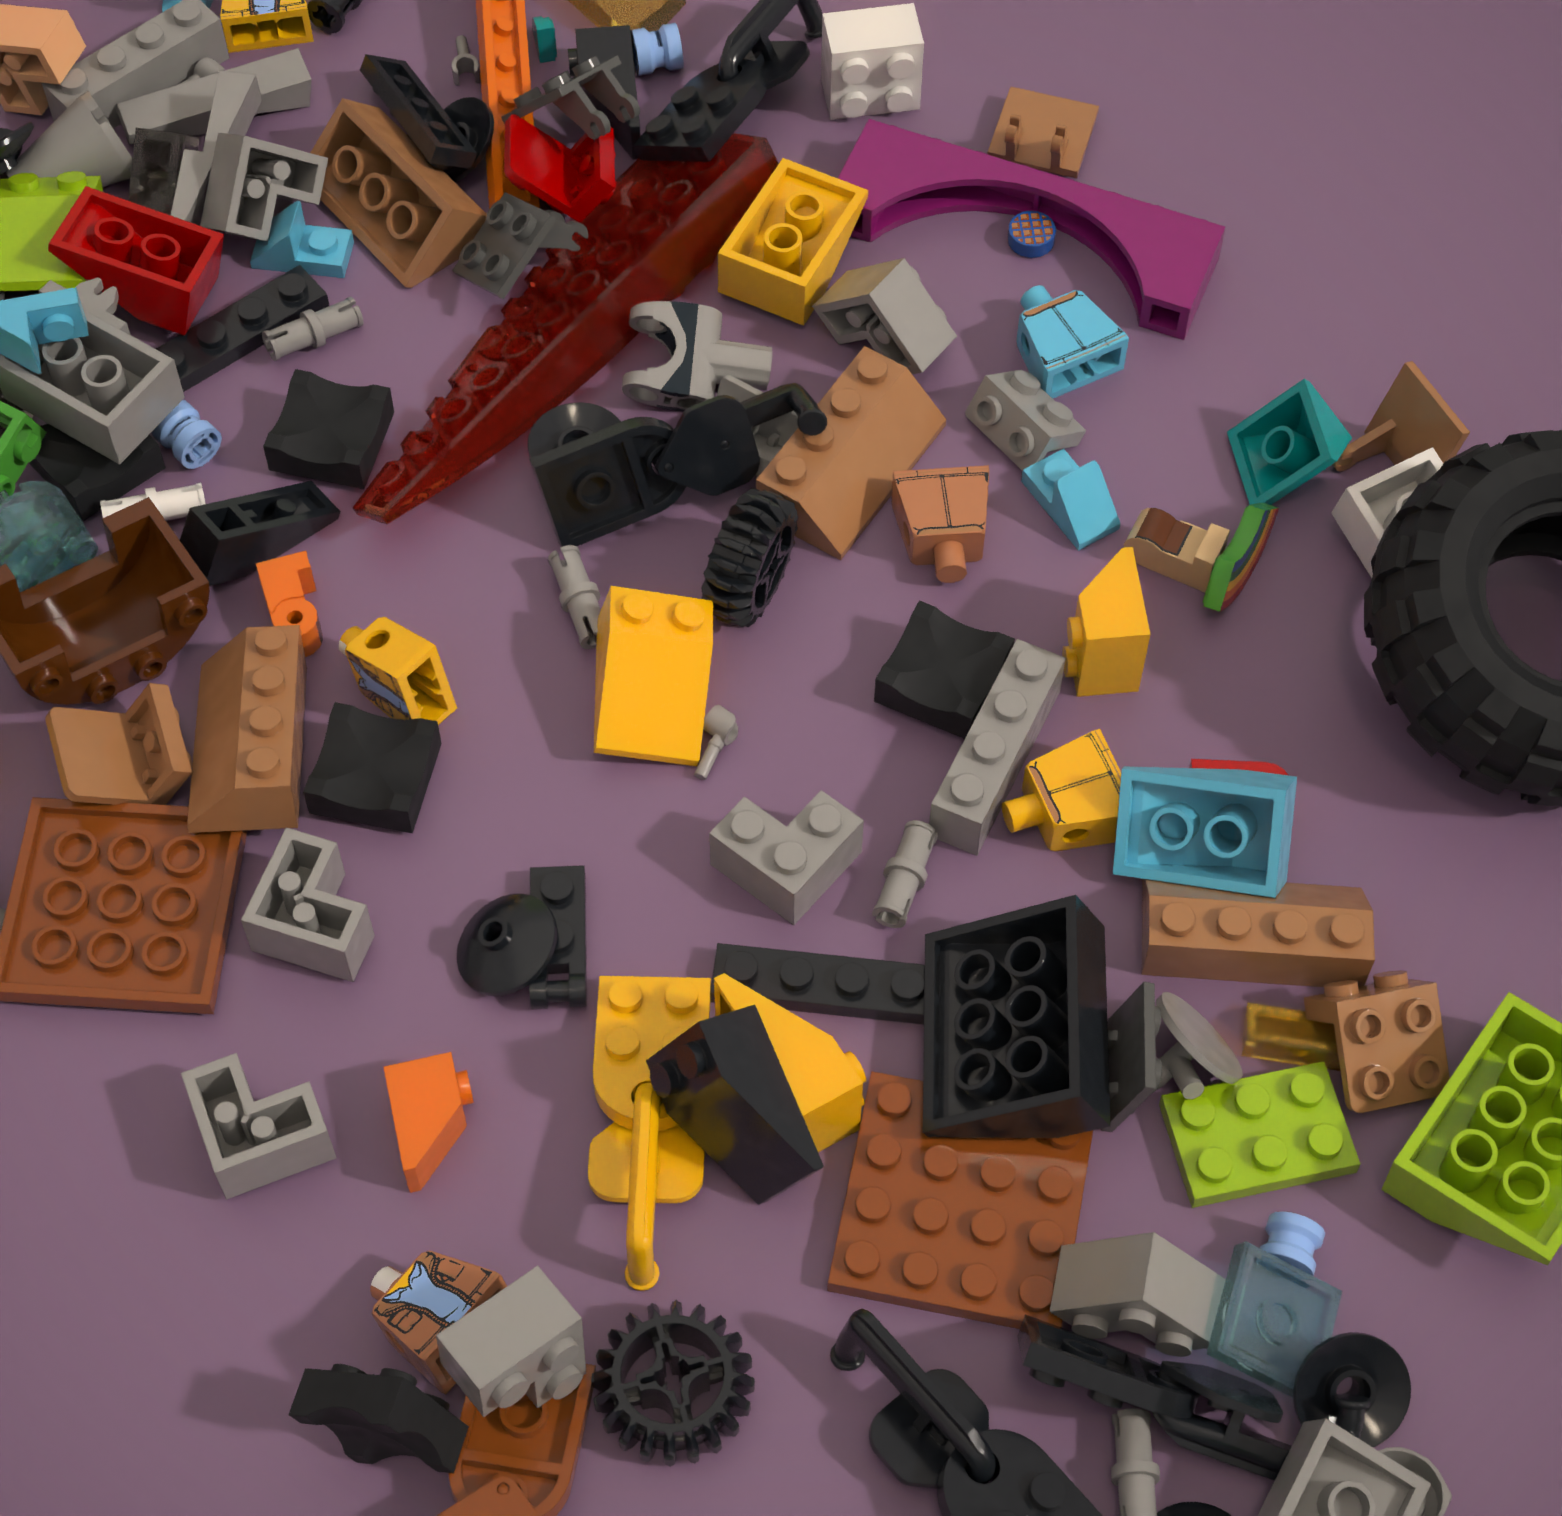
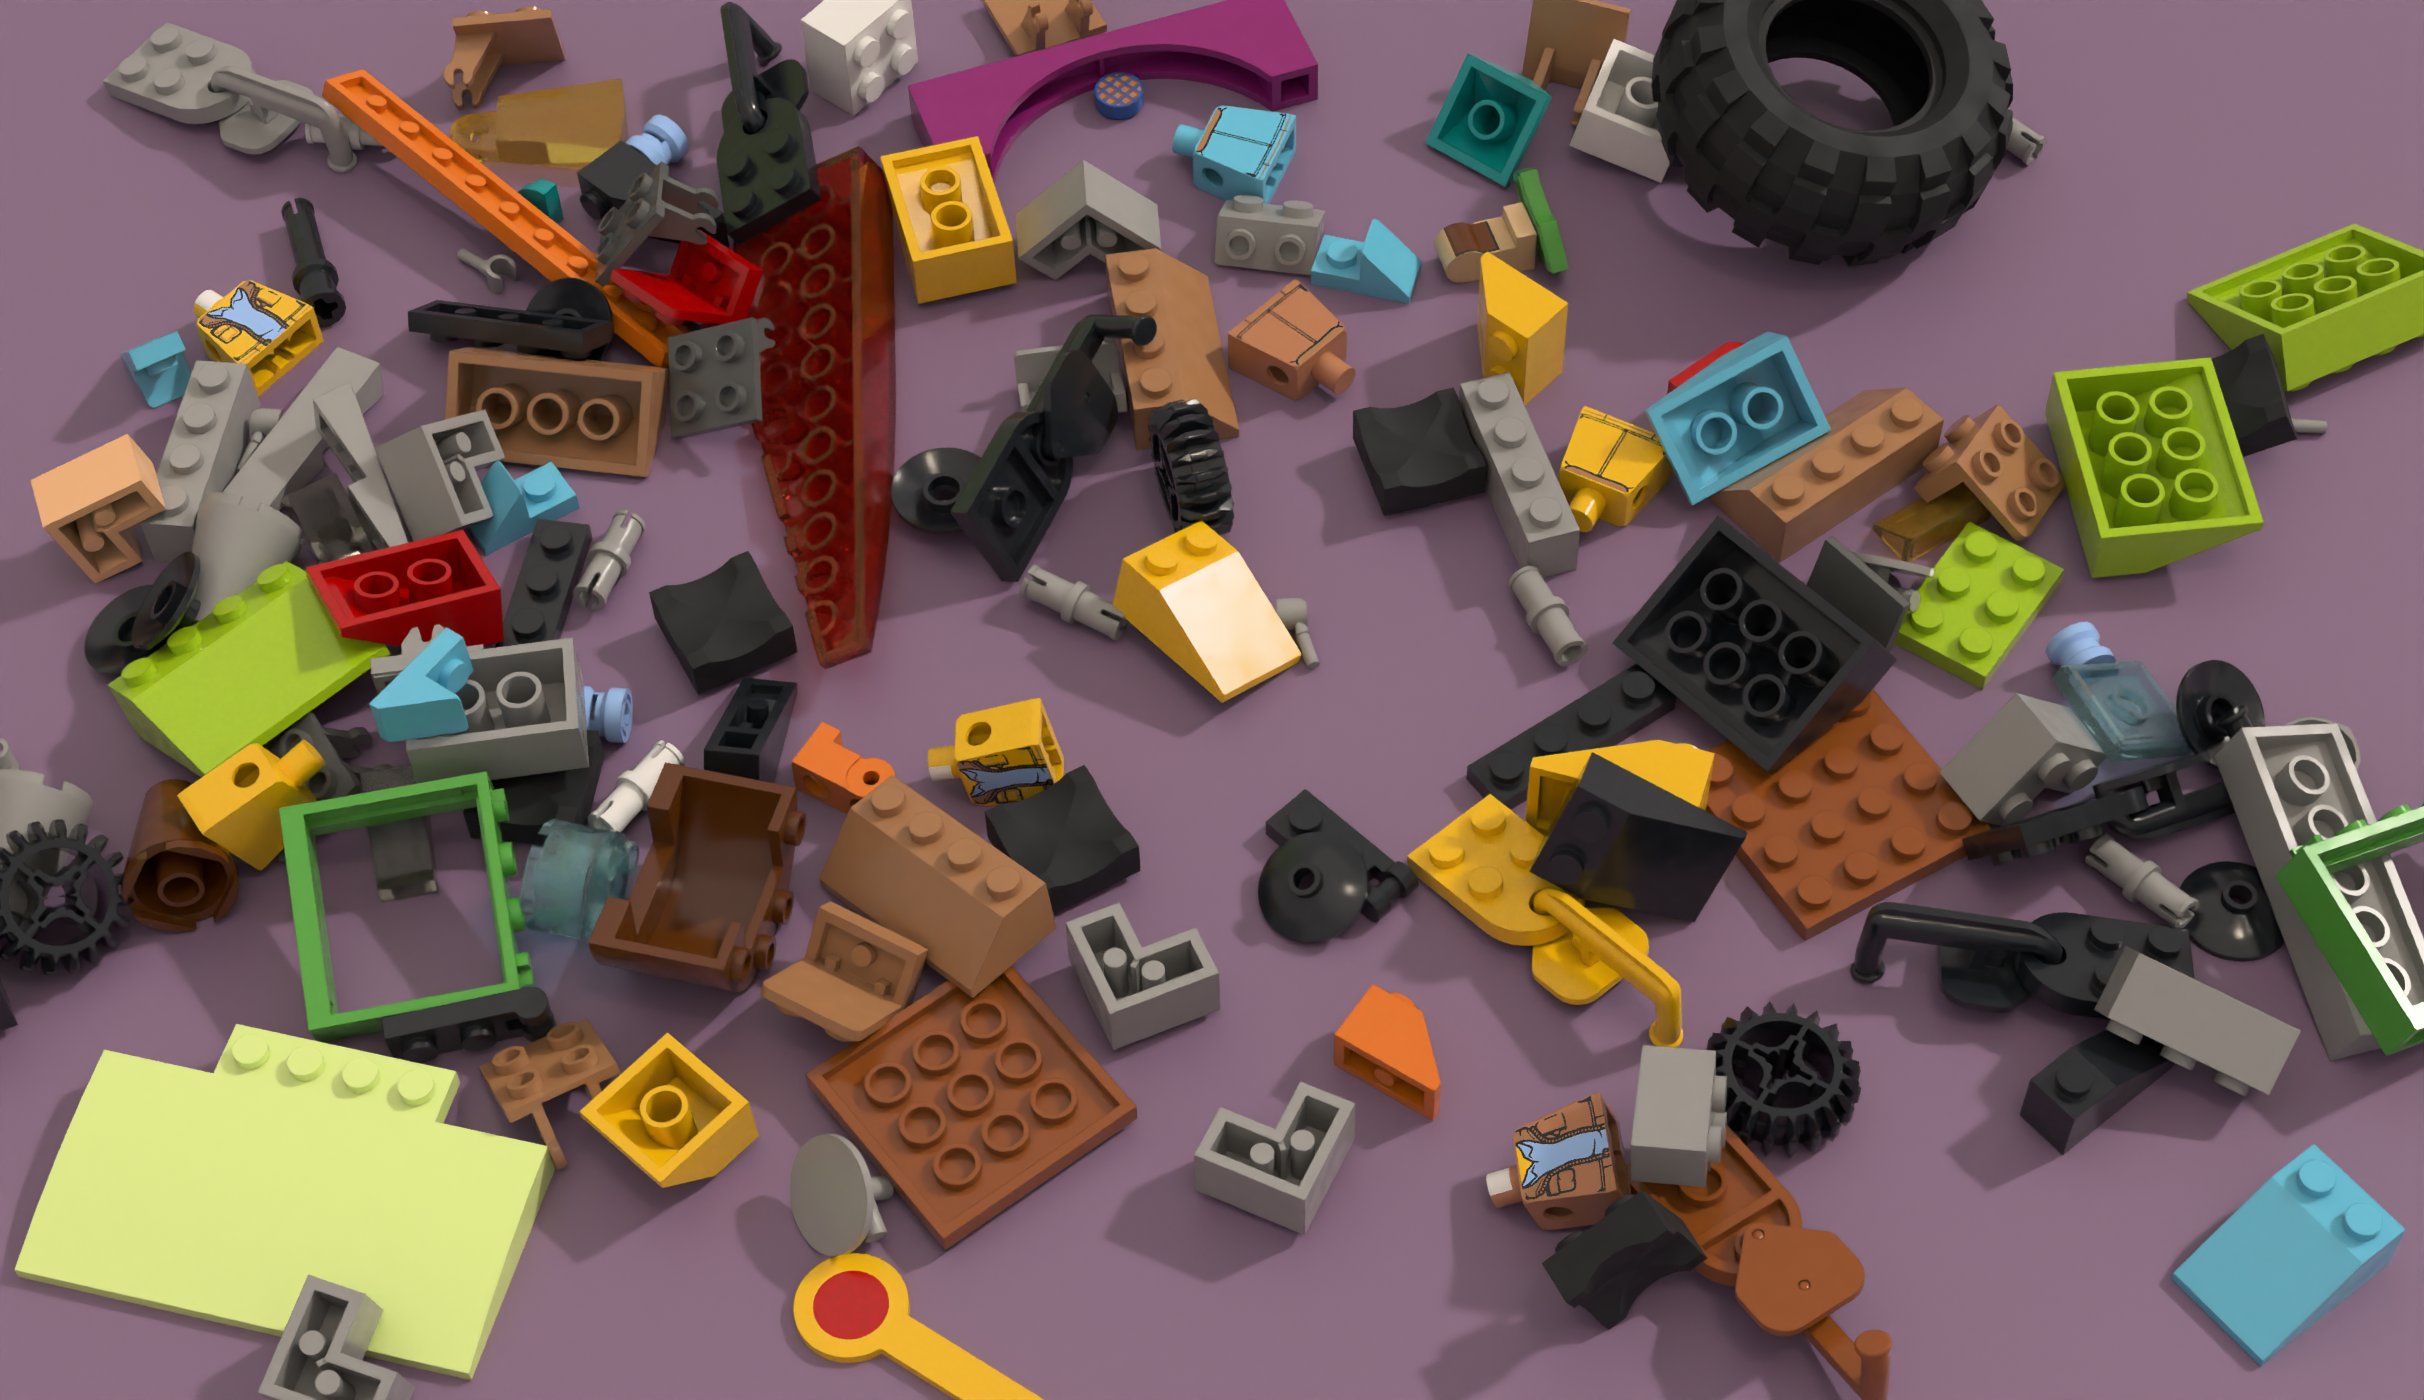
camera: 40 degrees left, 5 degrees down
light grey connector [622,301,772,412] -> none
light grey brick [709,790,864,925] -> none

